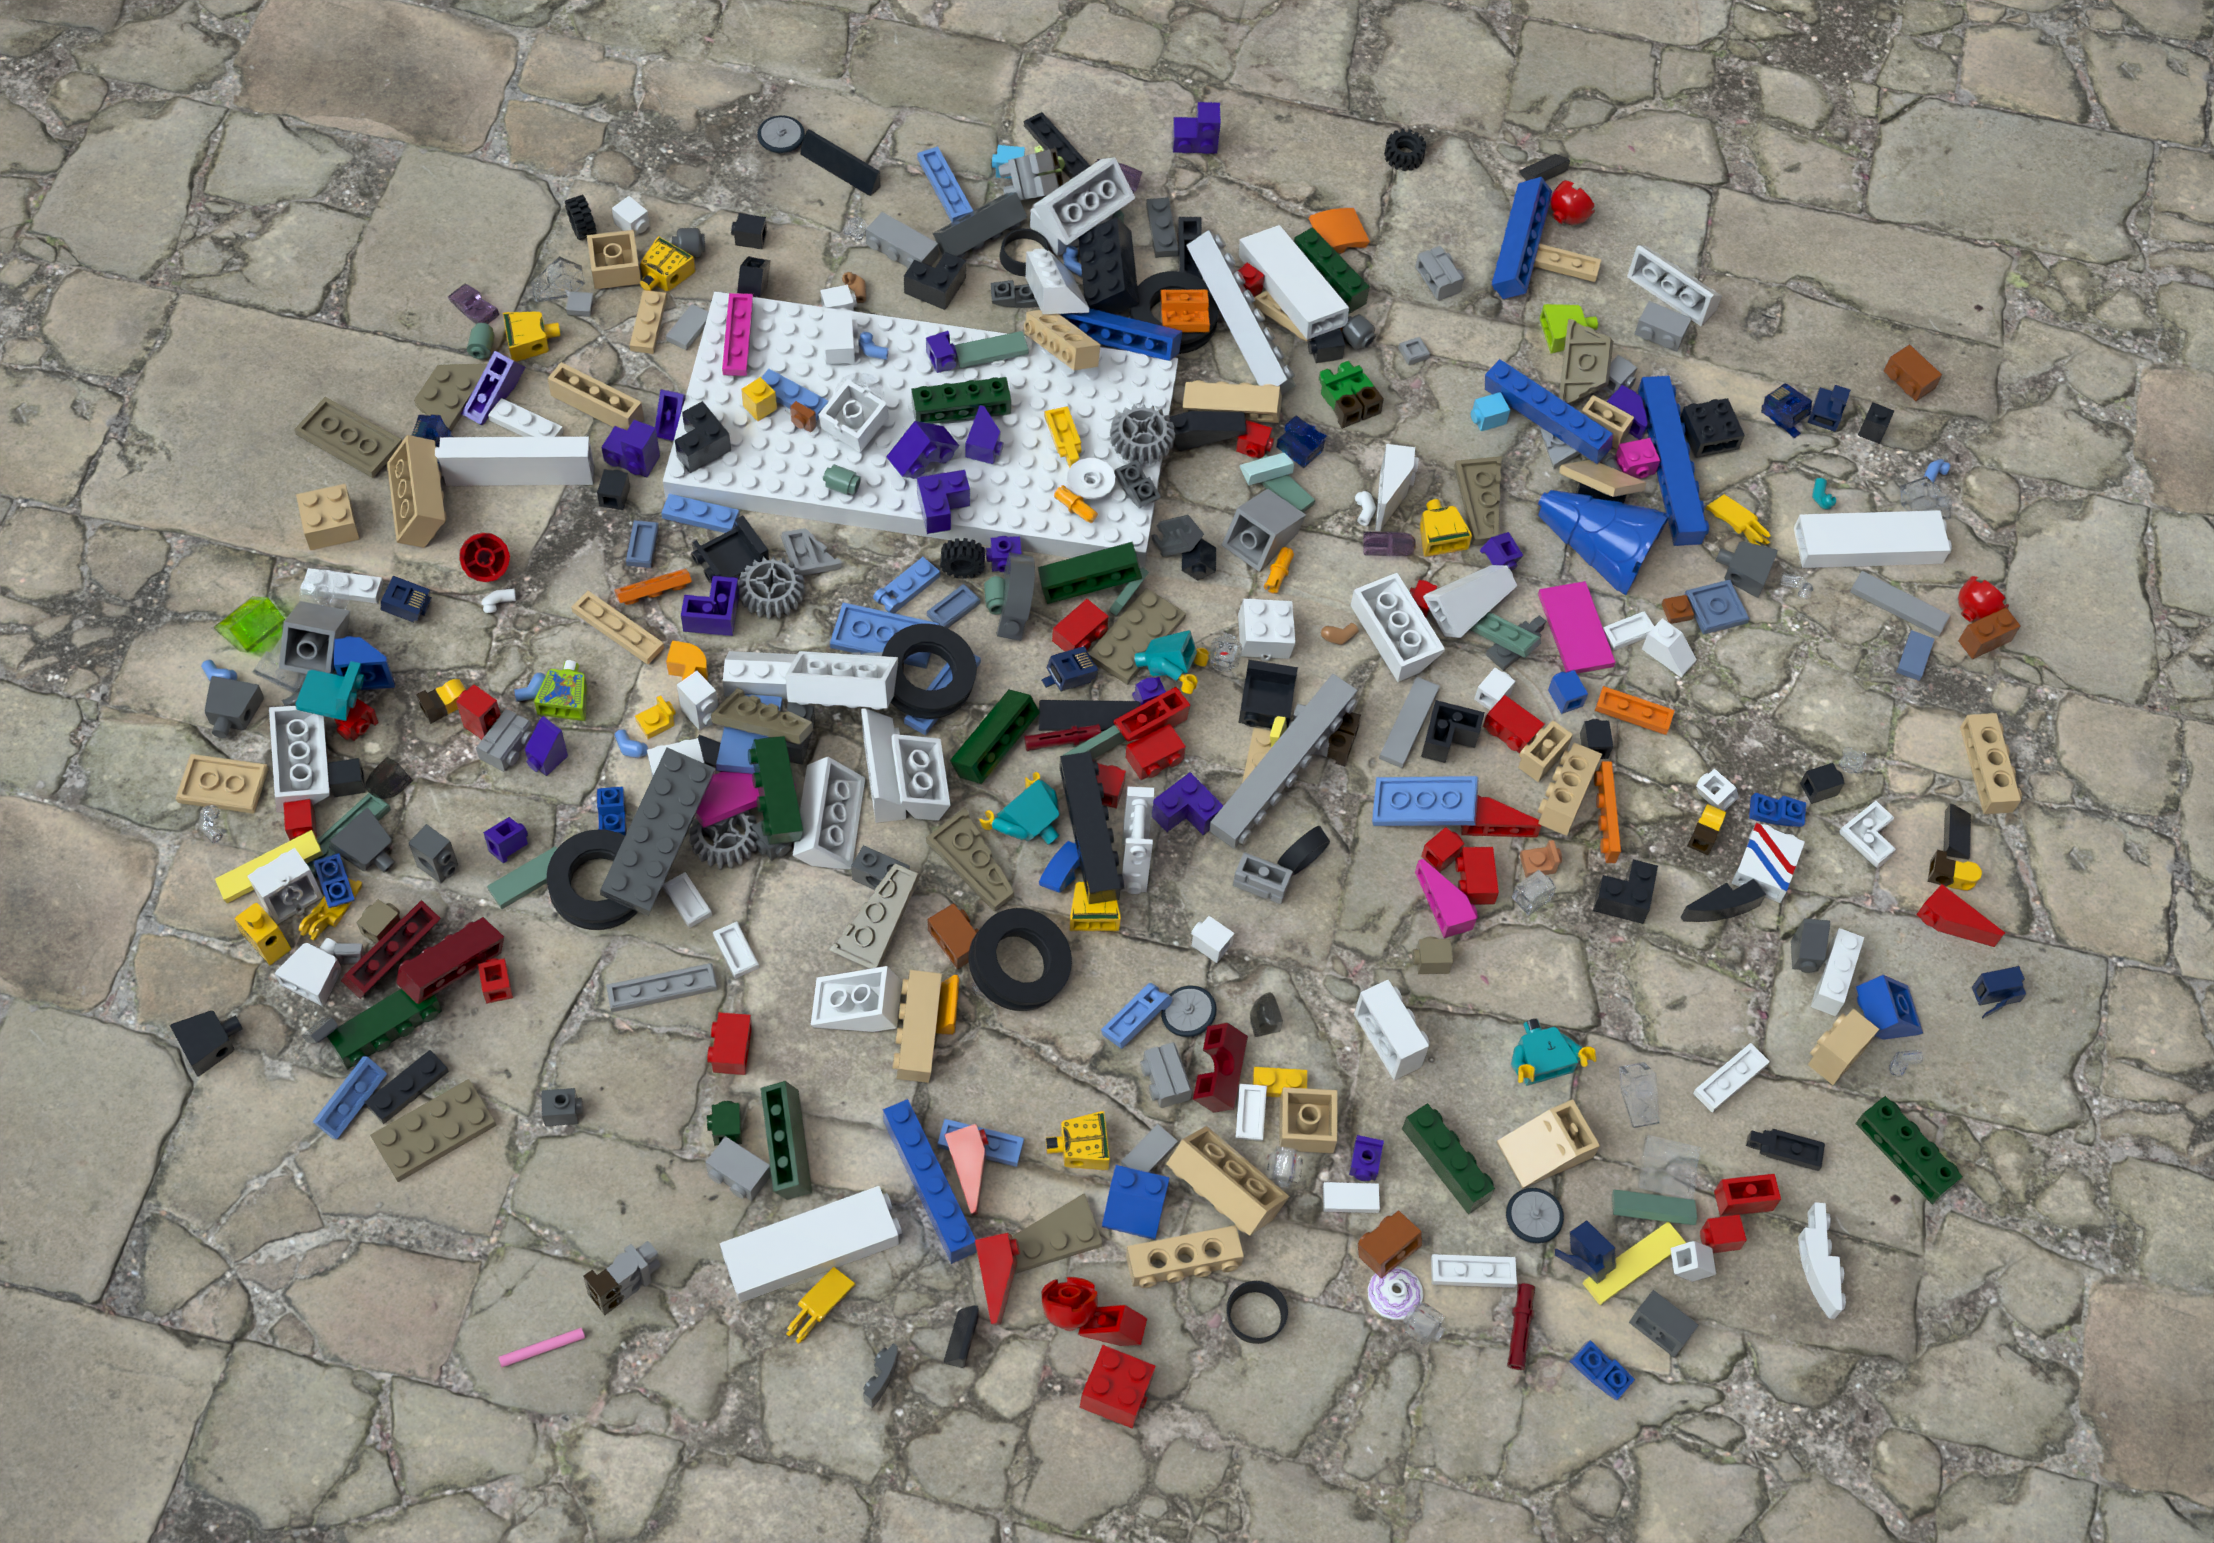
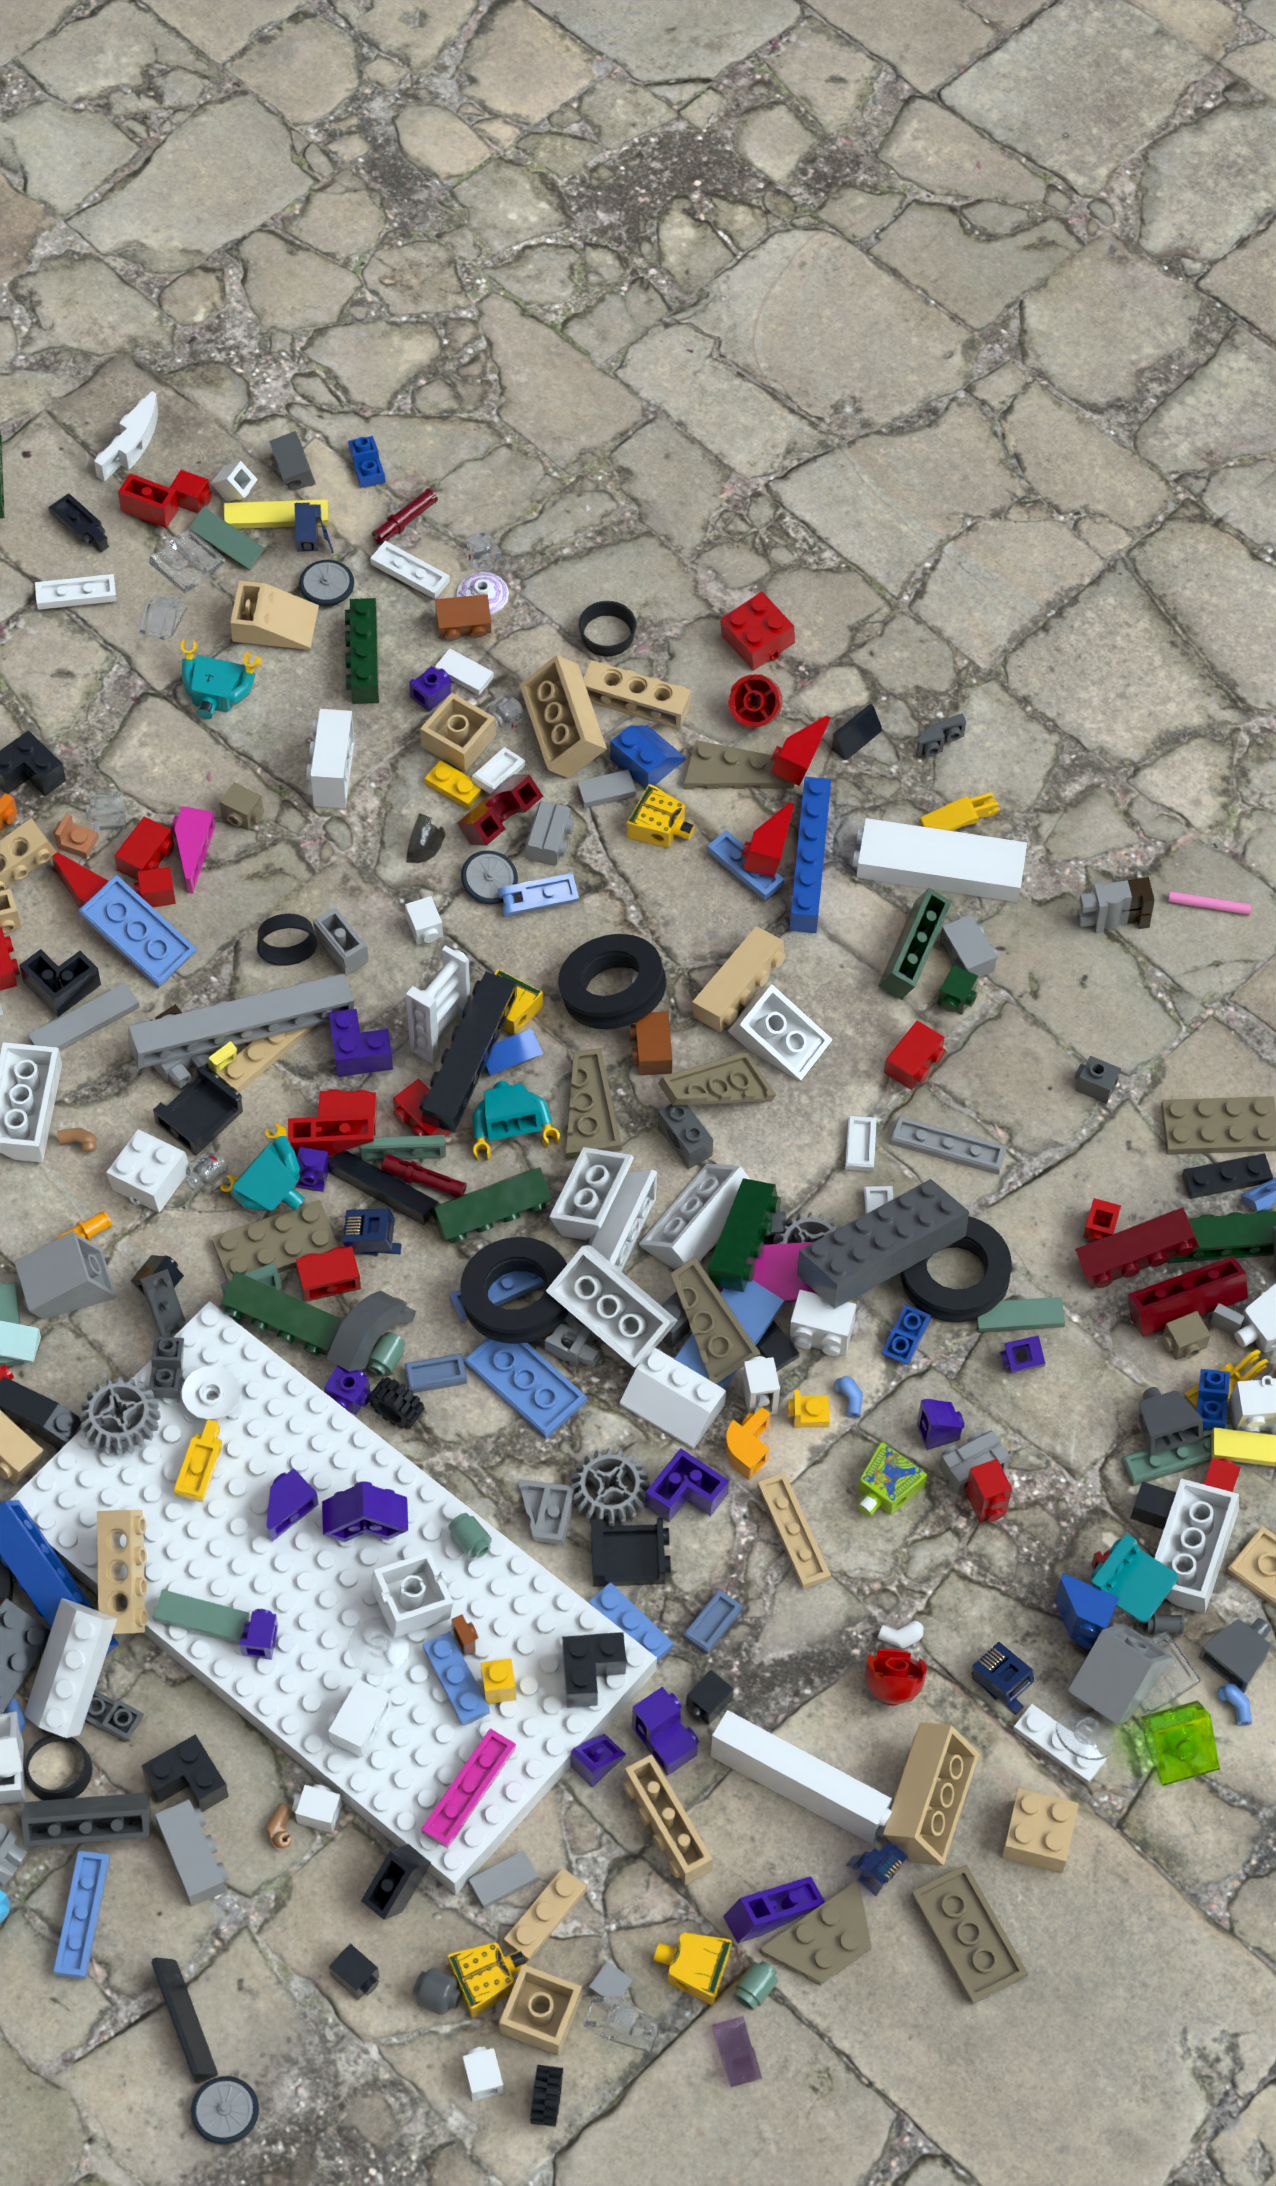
camera: 145 degrees left, 0 degrees up
clear smoke brick [365,757,413,799] -> none
dark grey brick [408,824,458,884] -> none
leg [416,679,466,724] -> none
white plate [488,398,563,437] -> none
medium blue arm [514,673,546,702] -> none
orange plate [614,568,692,605] -> none
medium blue arm [858,332,889,360] -> none
medium blue plate [873,557,940,613] -> none
dark green brick [911,377,1011,424] -> none
dark purple brick [917,470,970,534] -> none
light orange slope [935,975,959,1035] -> none
light orange axle [1054,485,1098,523] -> none
red slope [1078,1305,1147,1346] -> none

